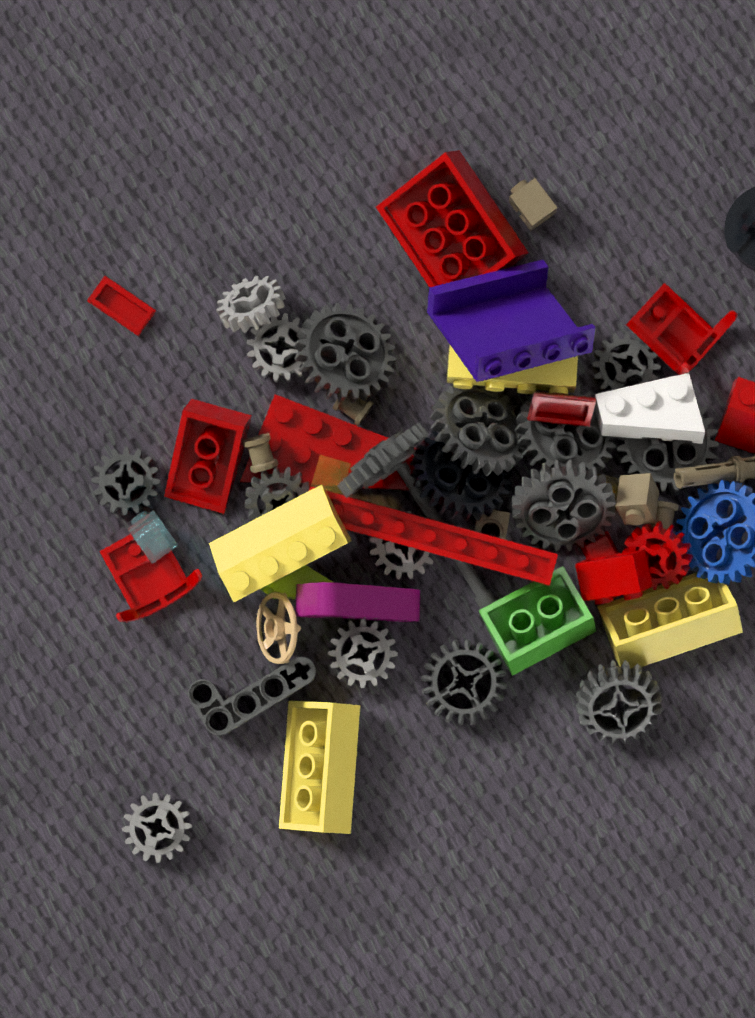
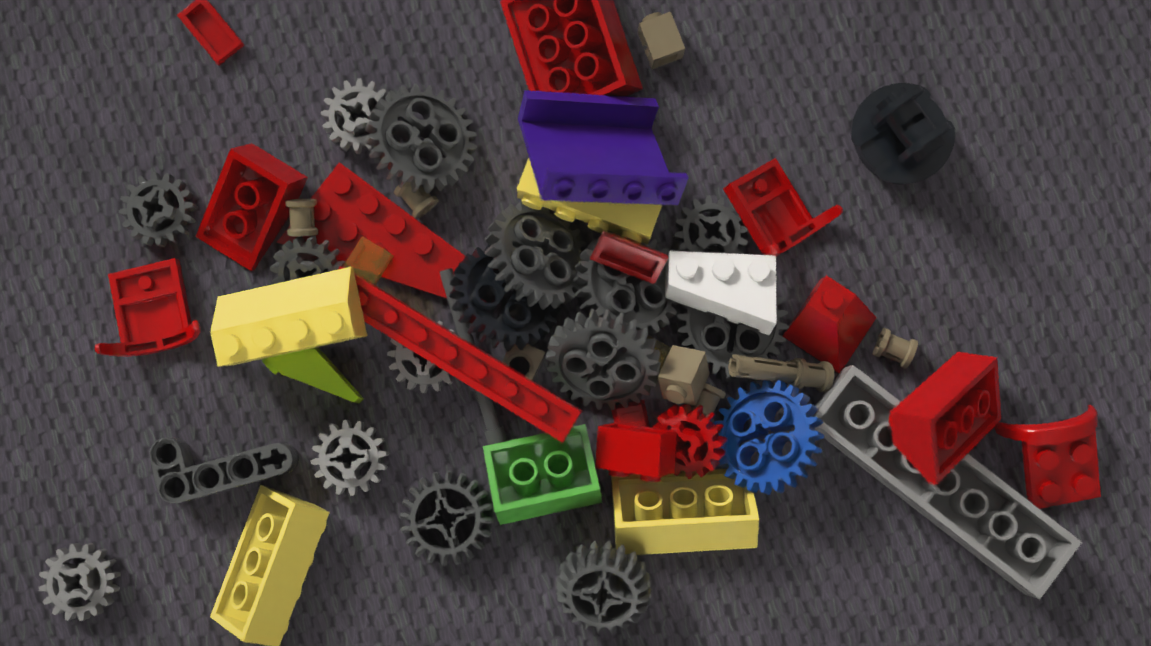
camera: 15 degrees right, 0 degrees up
clear light blue brick [128,510,178,564] -> none
light grey gear [216,276,286,333] -> none
tan wheel [256,592,301,664] -> none
magenta beam [295,582,420,622] -> none
dark grey gear [337,422,429,498] -> none

